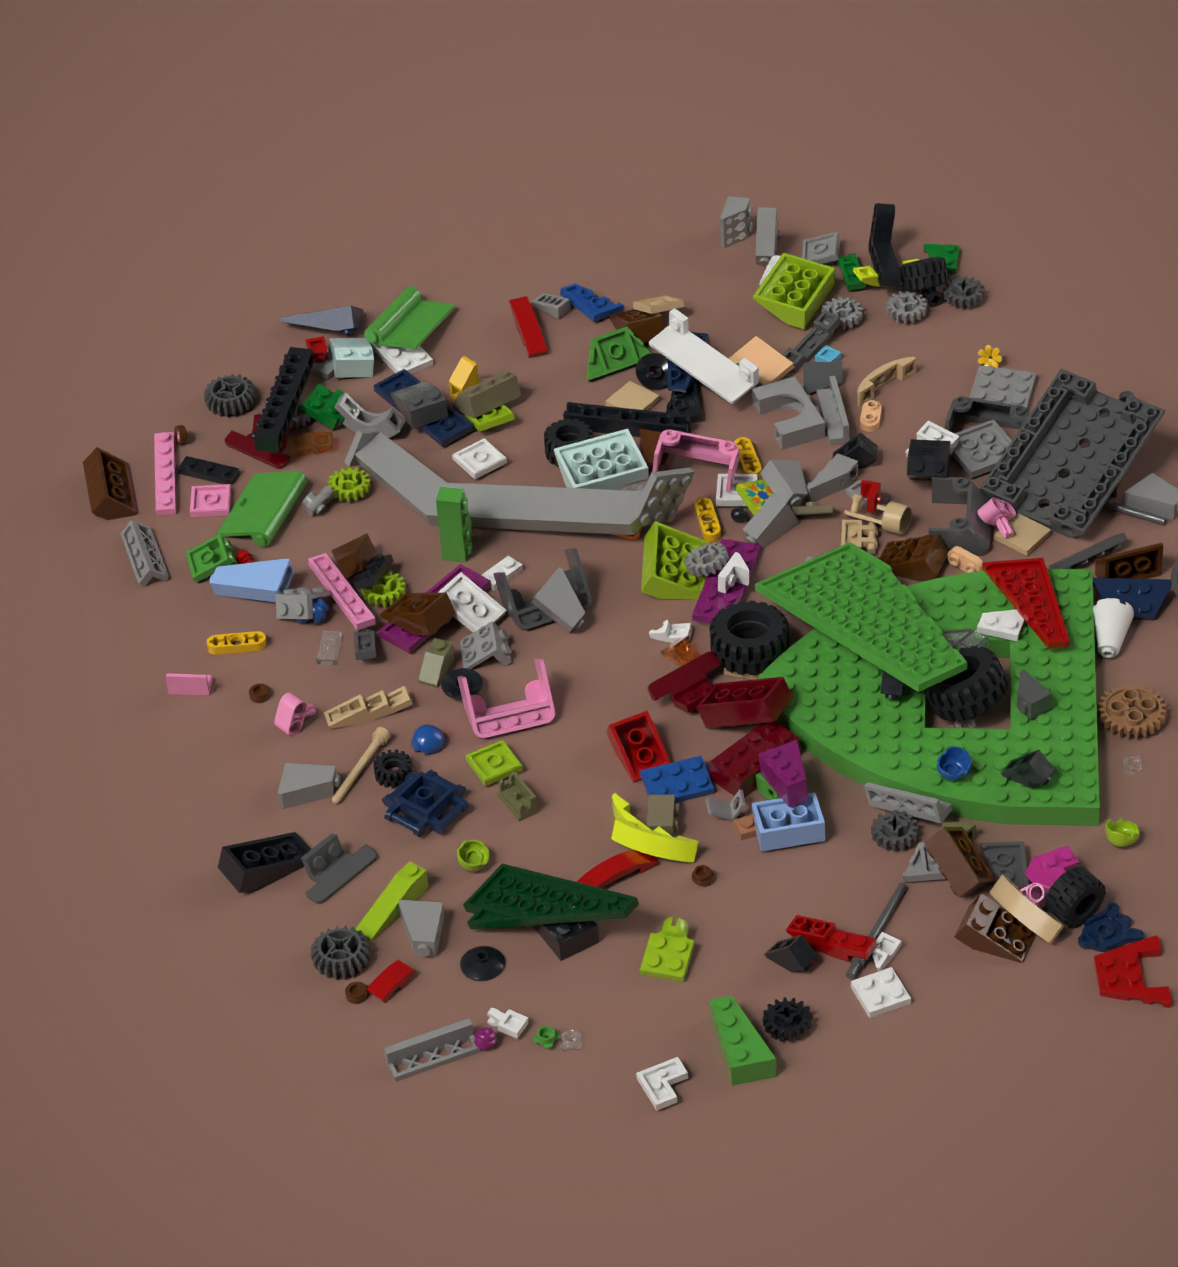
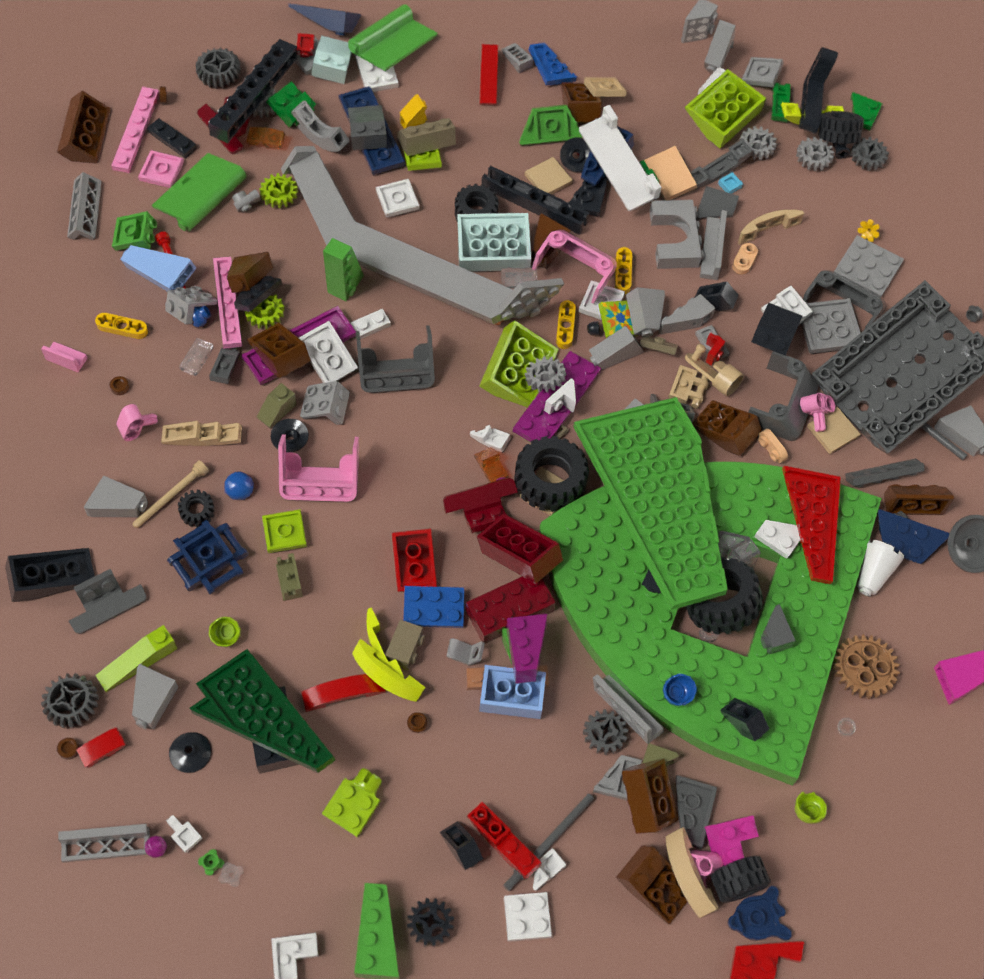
camera: 10 degrees right, 20 degrees up
light grey slope [531,567,585,633] -> none

